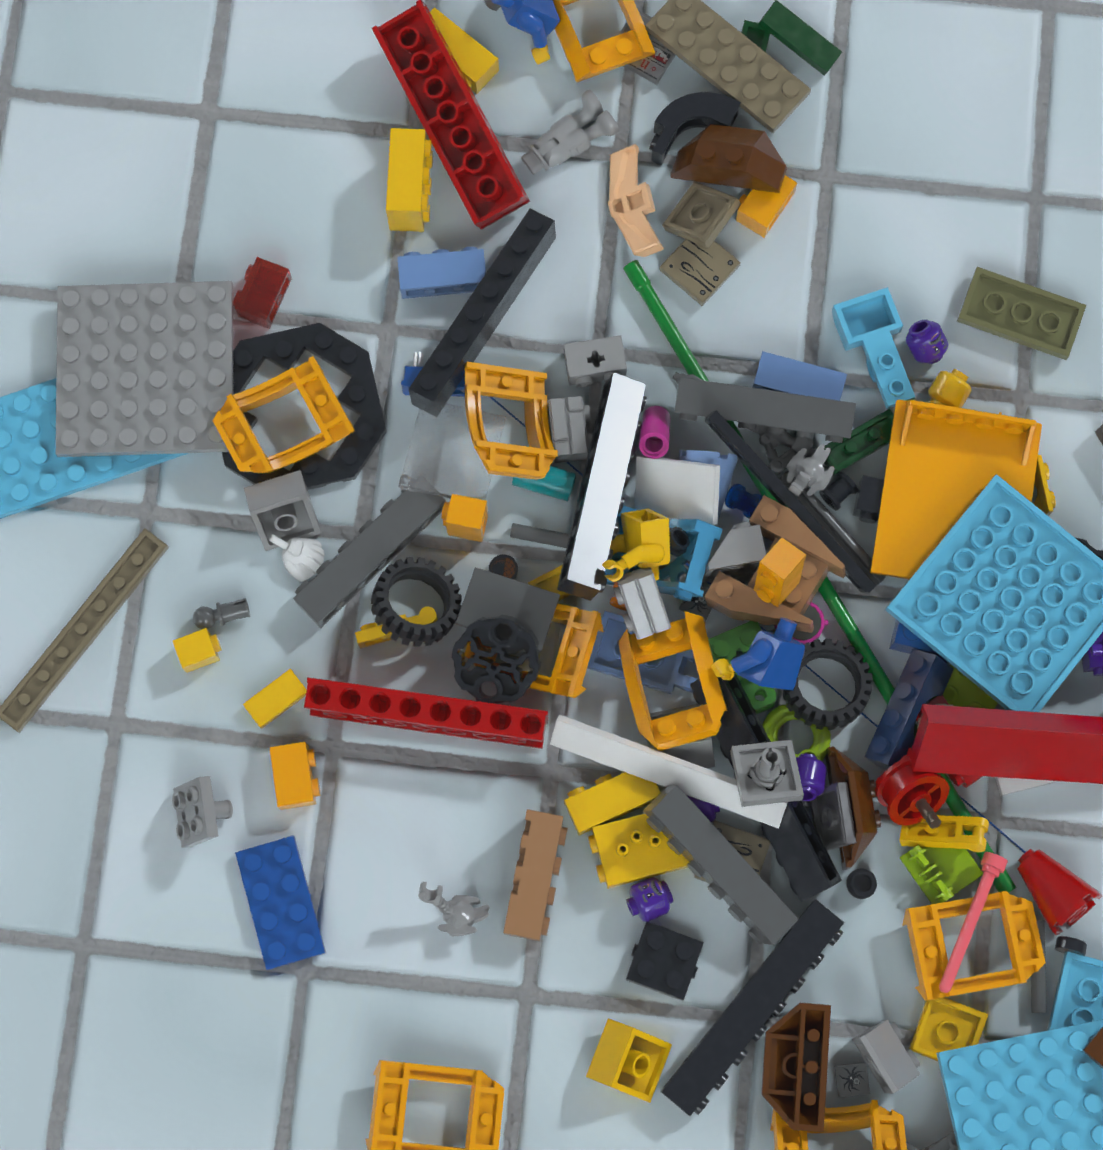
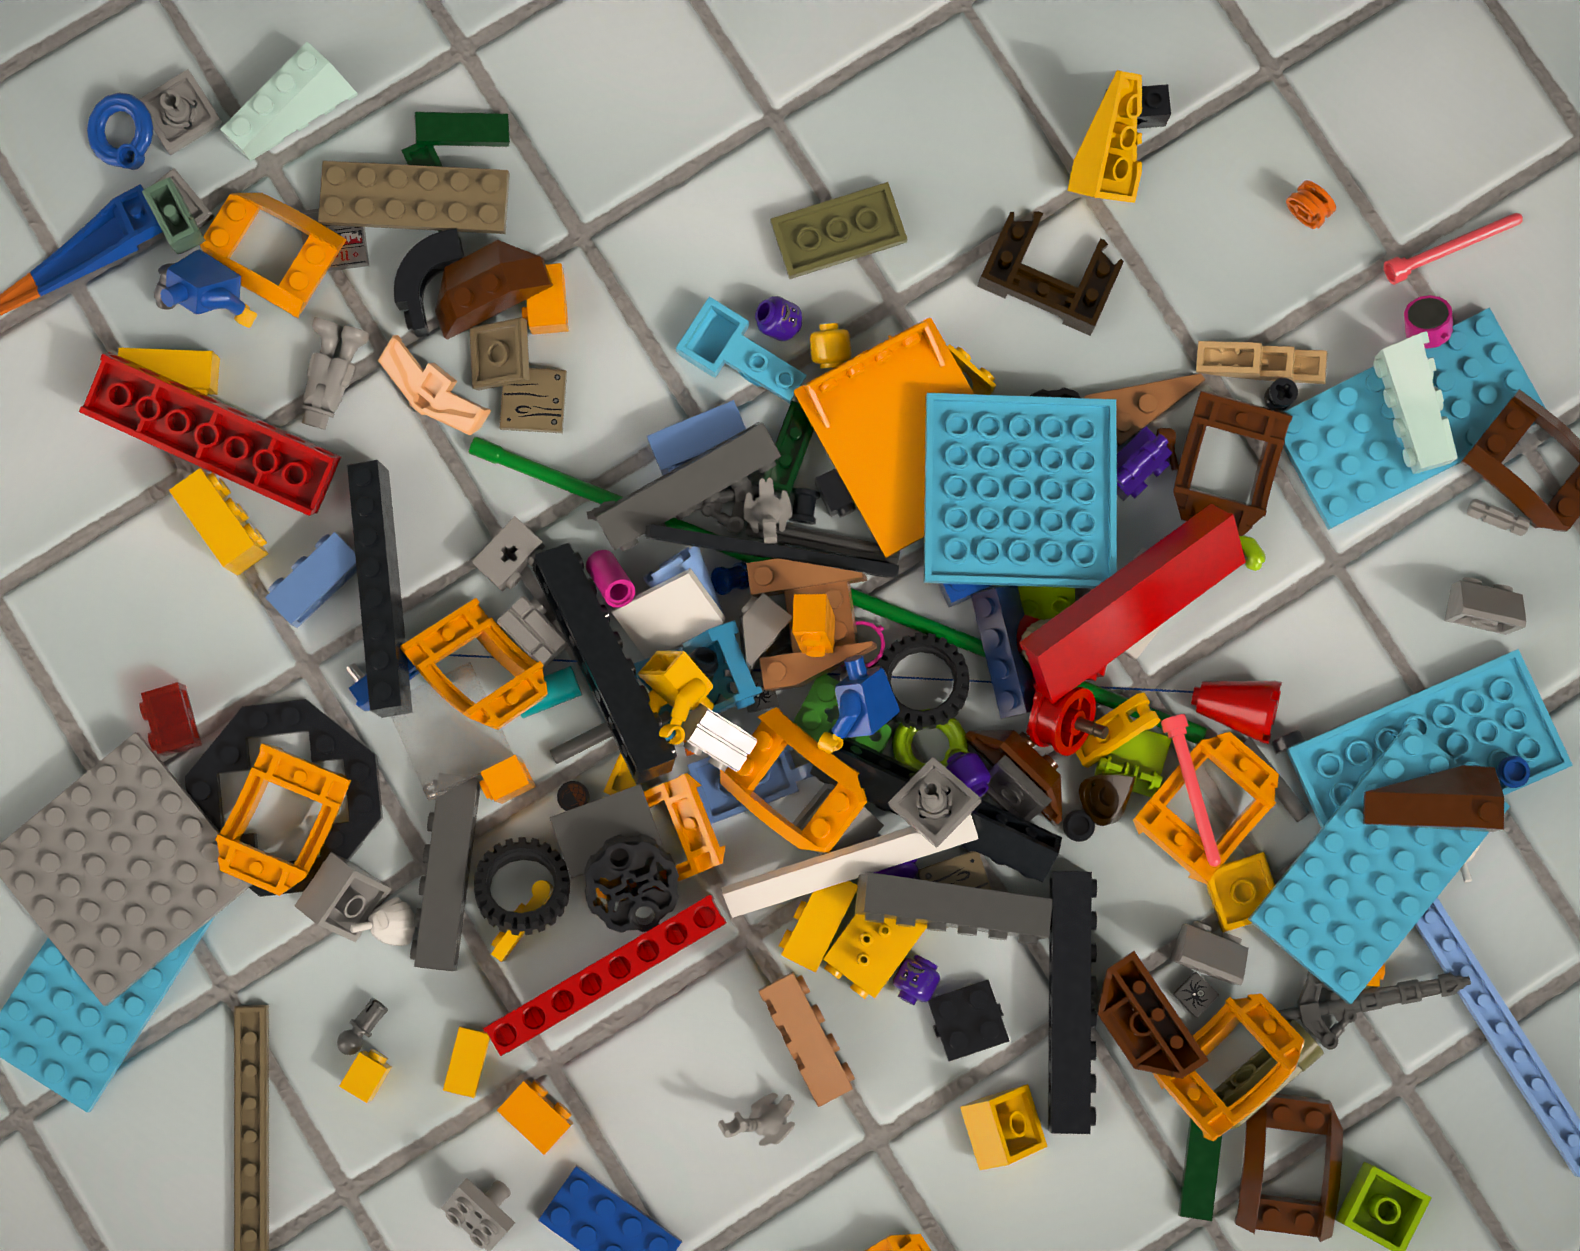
camera: 40 degrees left, 5 degrees up
none -> dark brown piece [1078,773,1136,826]

